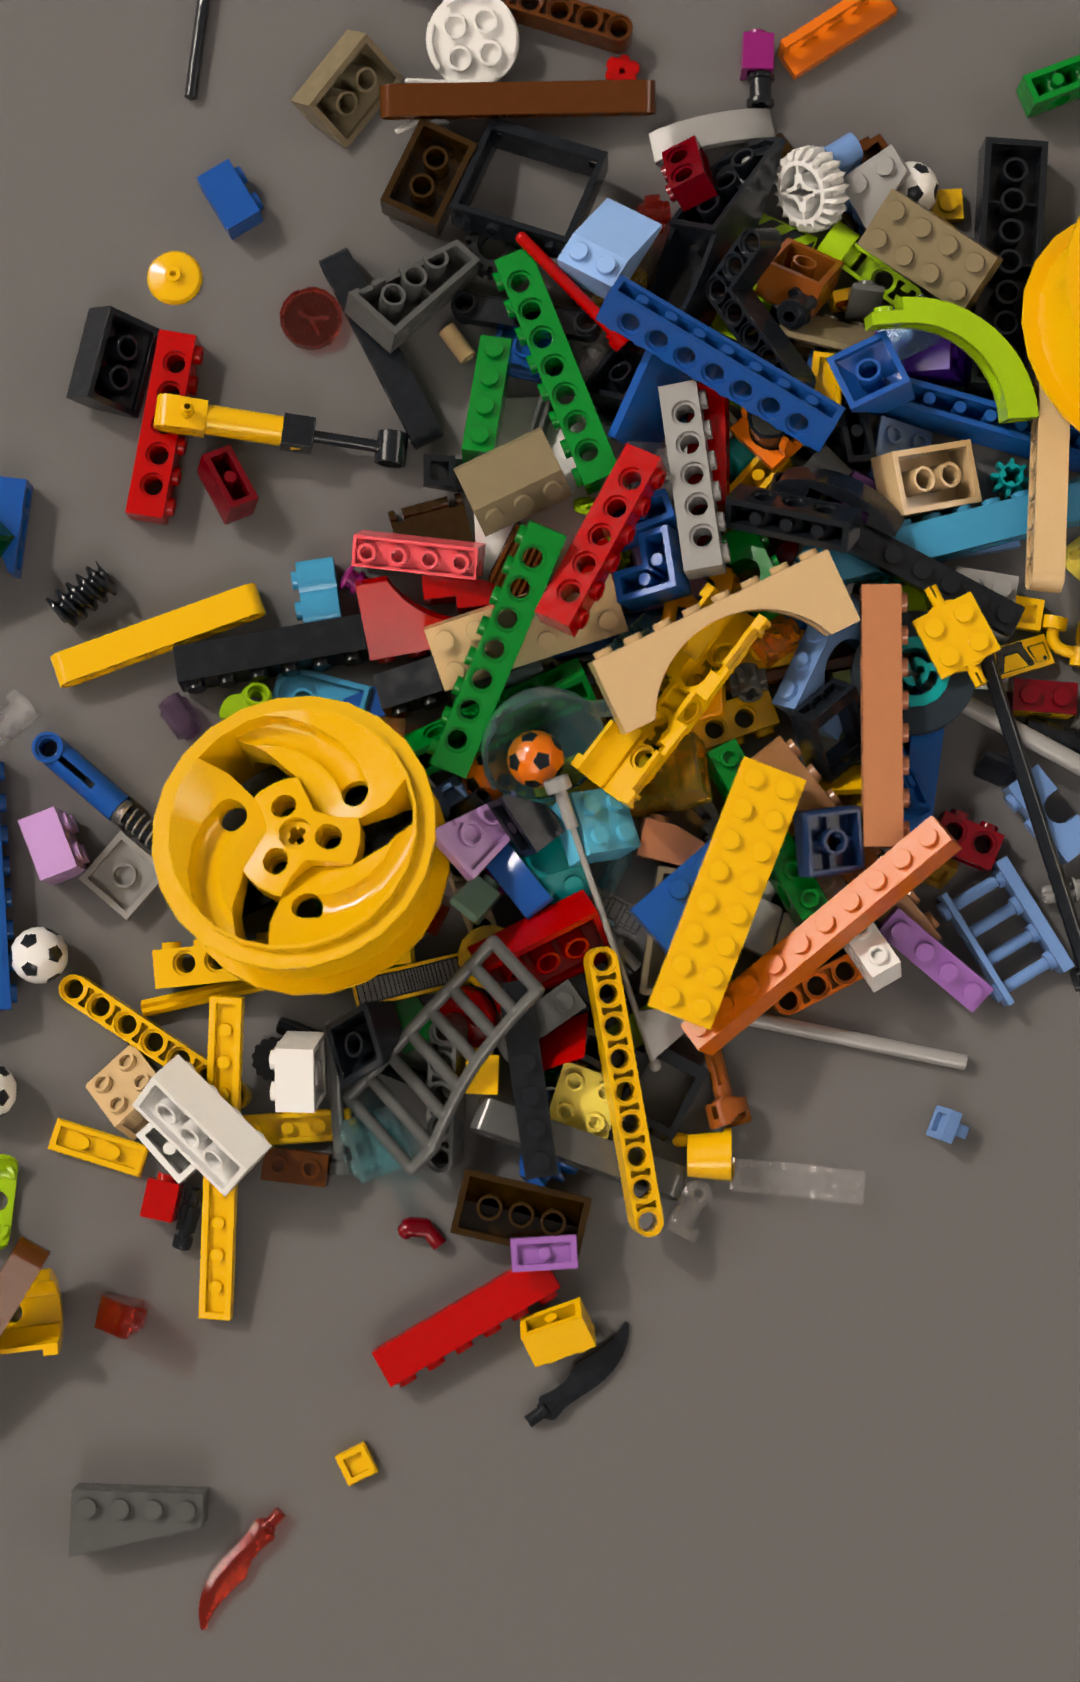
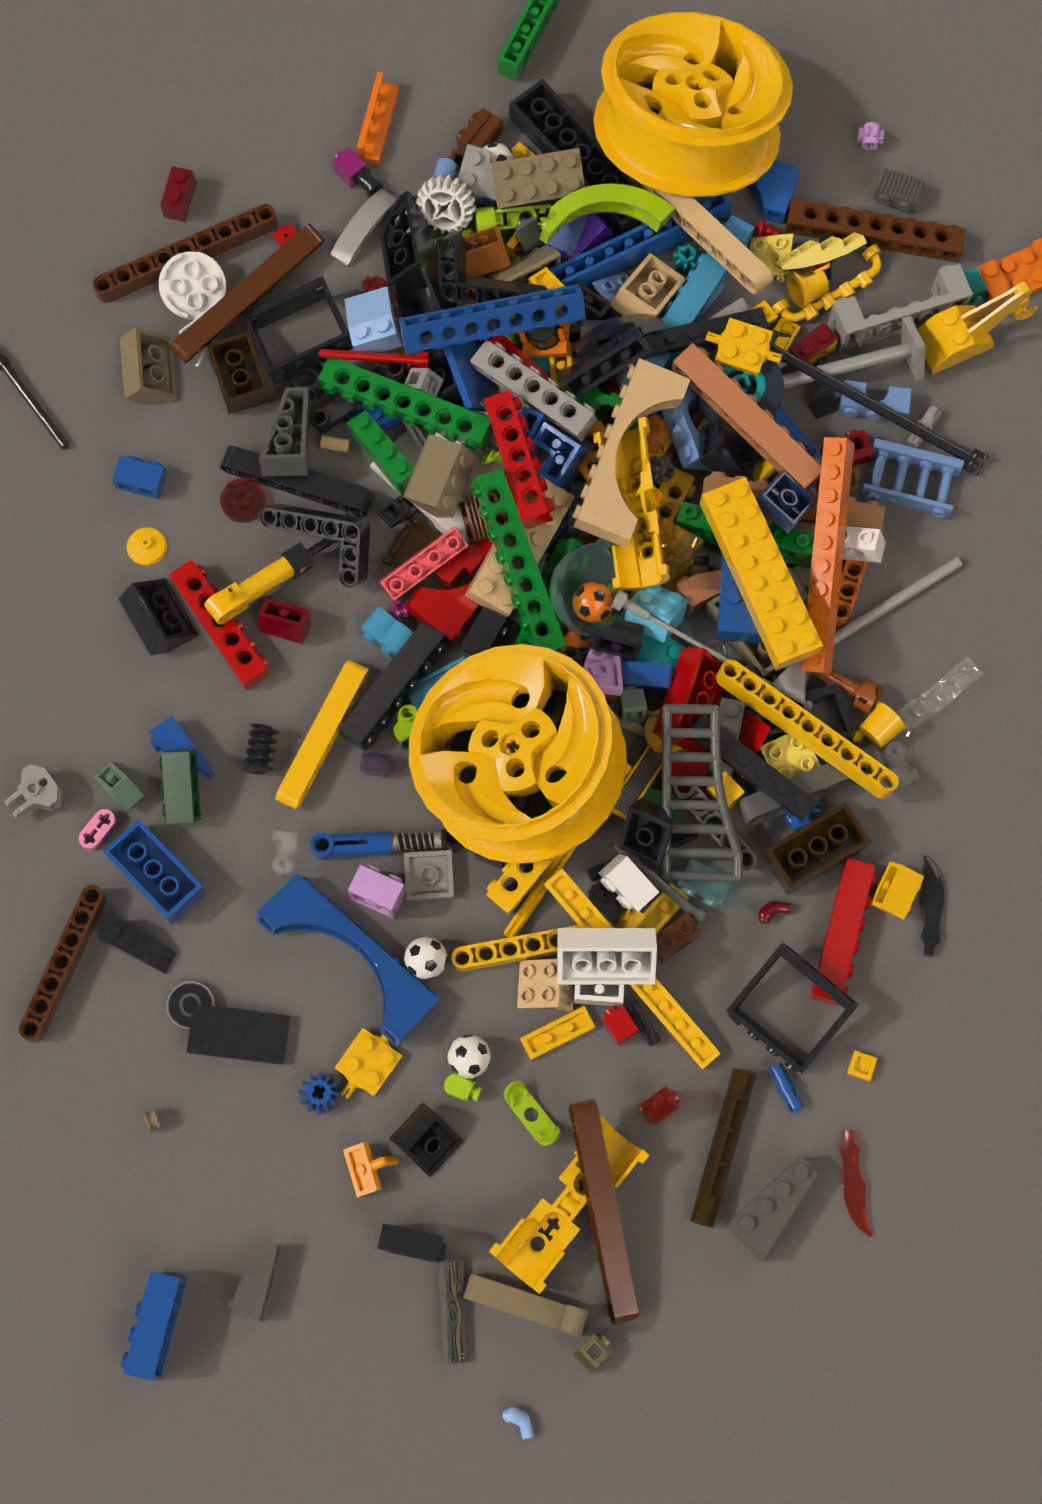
camera: 45 degrees left, 10 degrees down
medium lavender plate [510,1234,578,1272] -> none
dark red brick [661,135,718,212] -> none
black brick [777,287,818,330] -> none
blue slope [826,330,915,413] -> none
medium lavender plate [877,905,994,1013] -> none
medium blue tile [926,1105,969,1144] -> none
none -> black beam [259,504,370,588]
none -> light grey brick [404,368,444,397]
none -> reddish brown brick [456,108,503,151]
none -> yellow plate [616,909,645,928]
none -> dark brown piece [690,1068,756,1228]
none -> black window [726,942,859,1074]
none -> blue pin [768,1063,805,1113]

